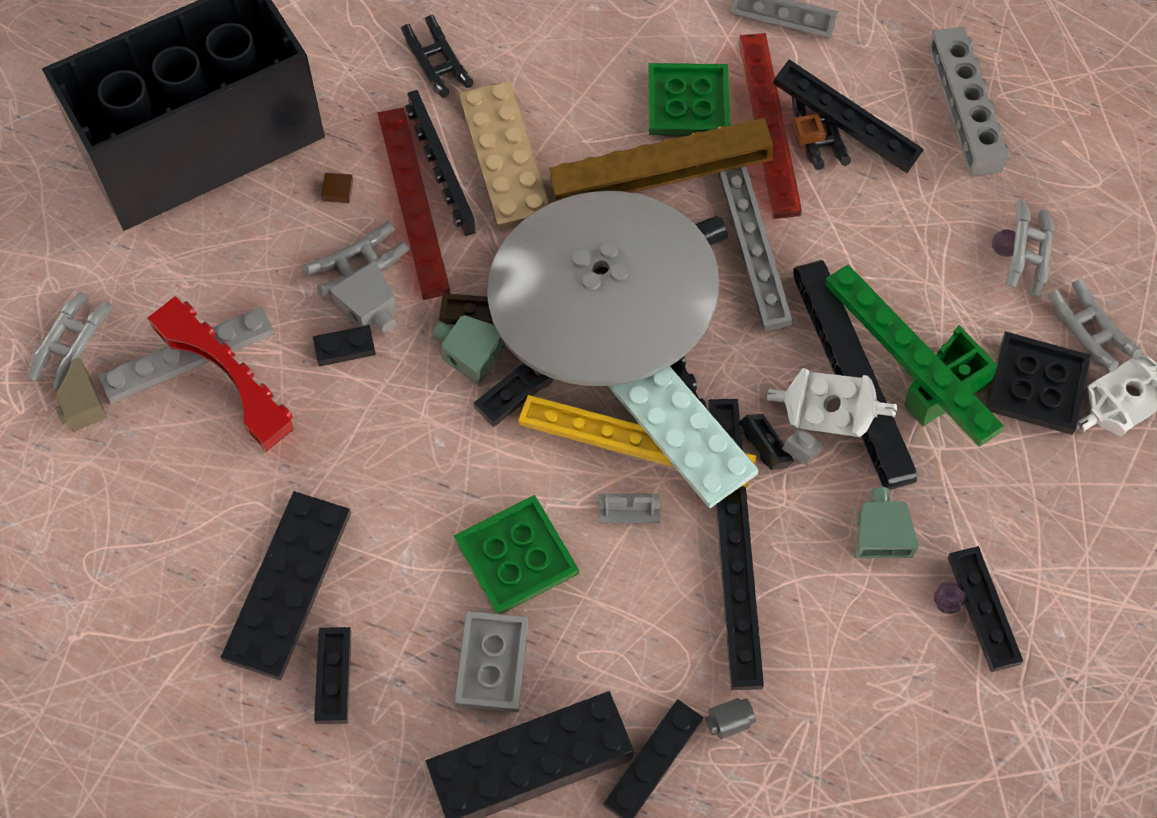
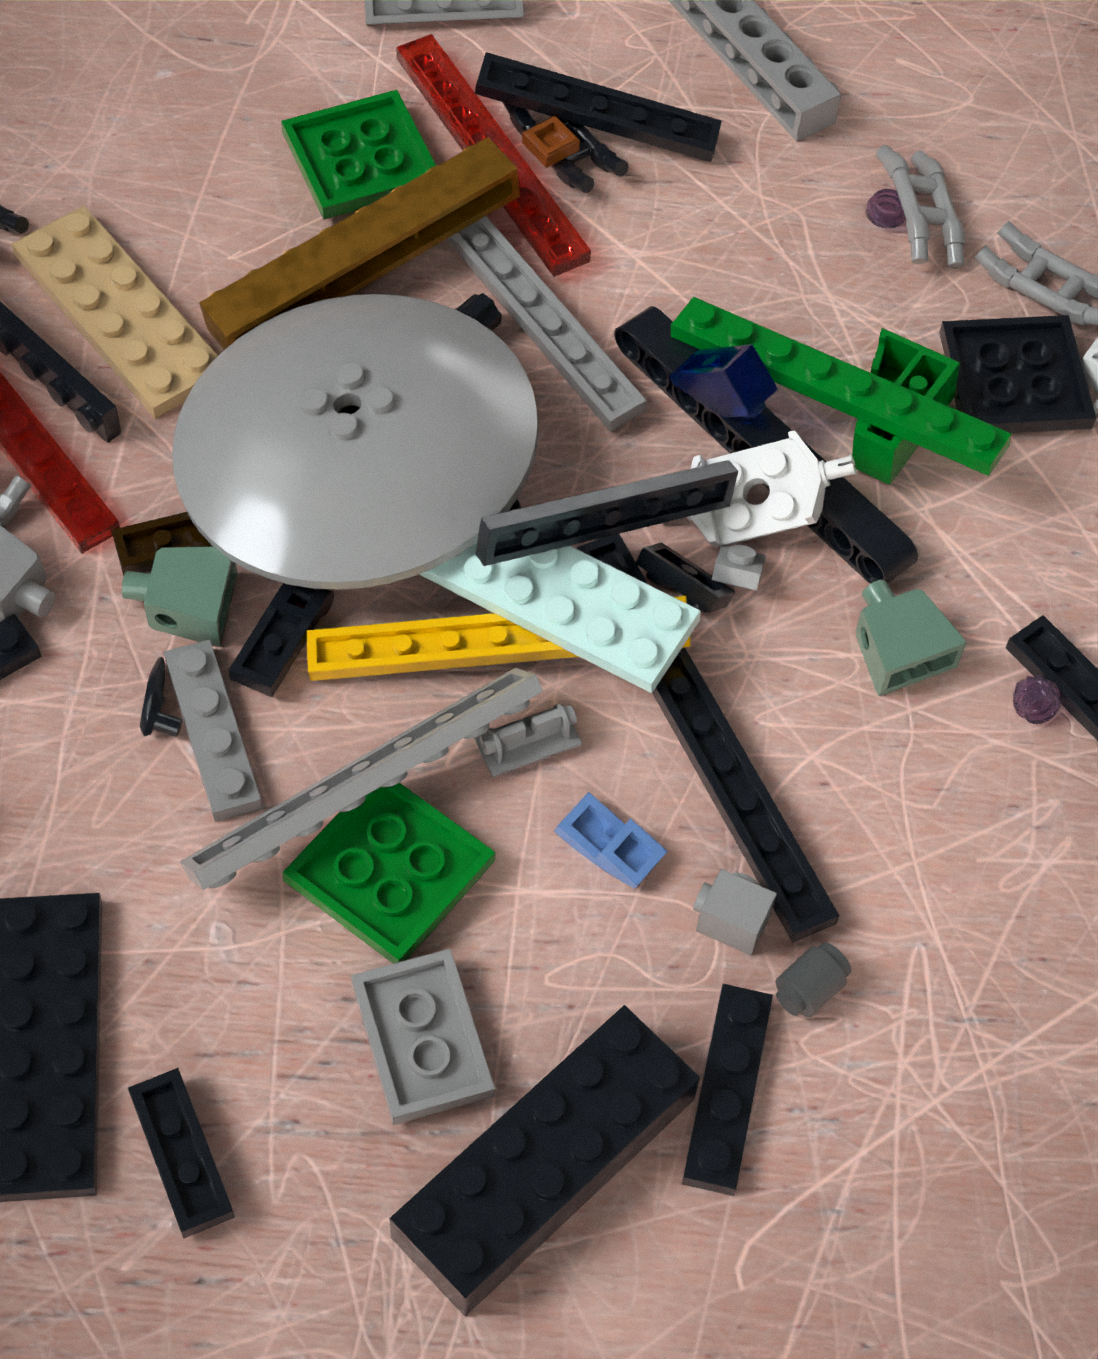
camera: 25 degrees left, 5 degrees down
none -> black bar [140,657,183,737]
none -> light grey plate [164,639,262,822]
none -> light grey plate [180,668,543,890]
none -> black plate [476,460,738,566]
none -> medium blue slope [554,792,668,889]
none -> clear blue slope [669,344,778,419]
none -> light grey brick [693,869,777,955]

